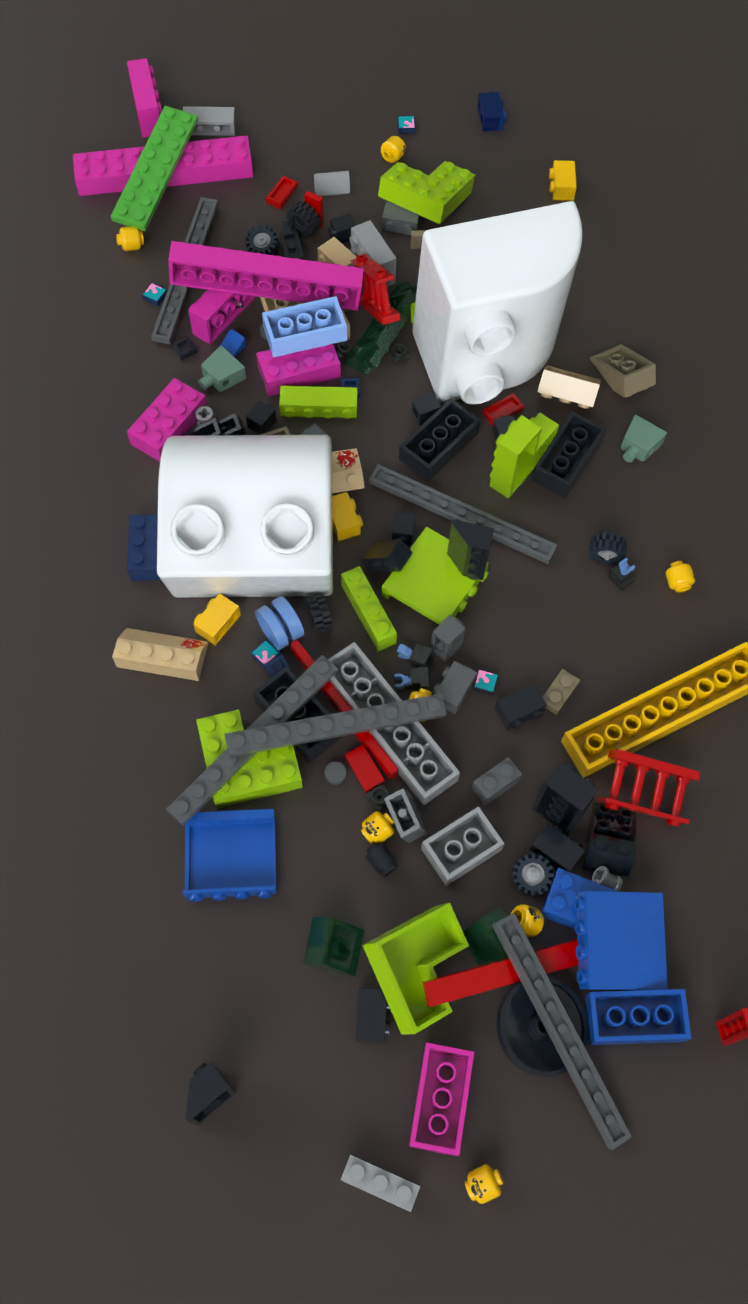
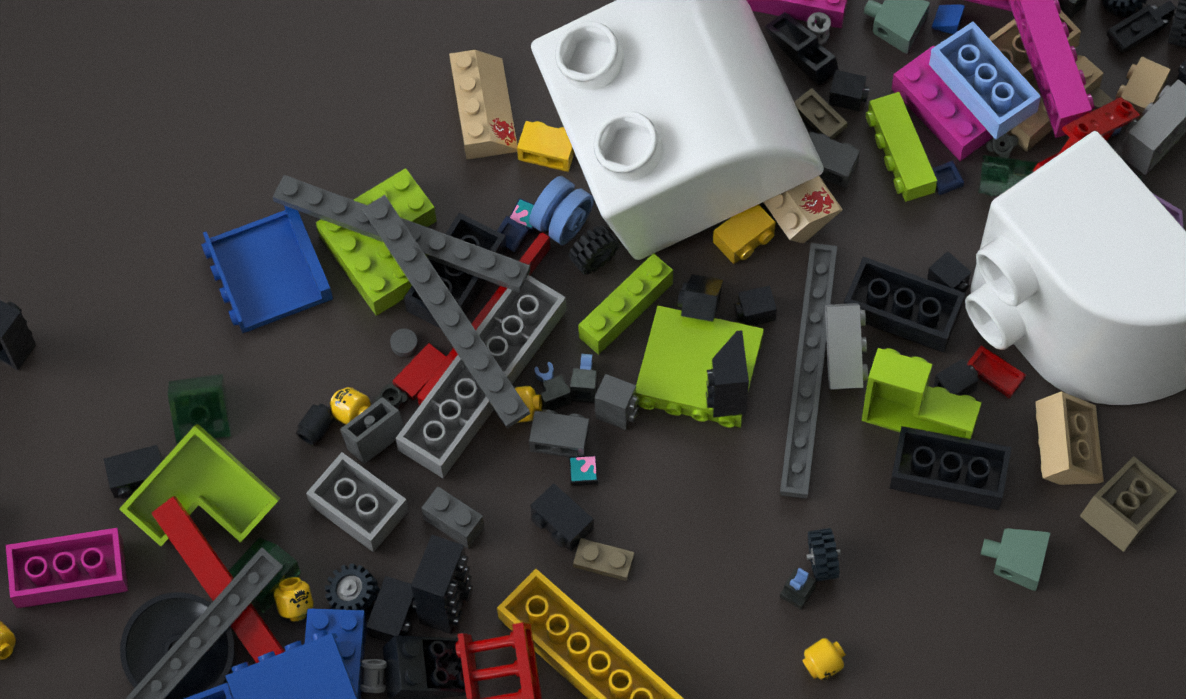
camera: 75 degrees right, 0 degrees up
none -> light grey brick [825,303,868,389]

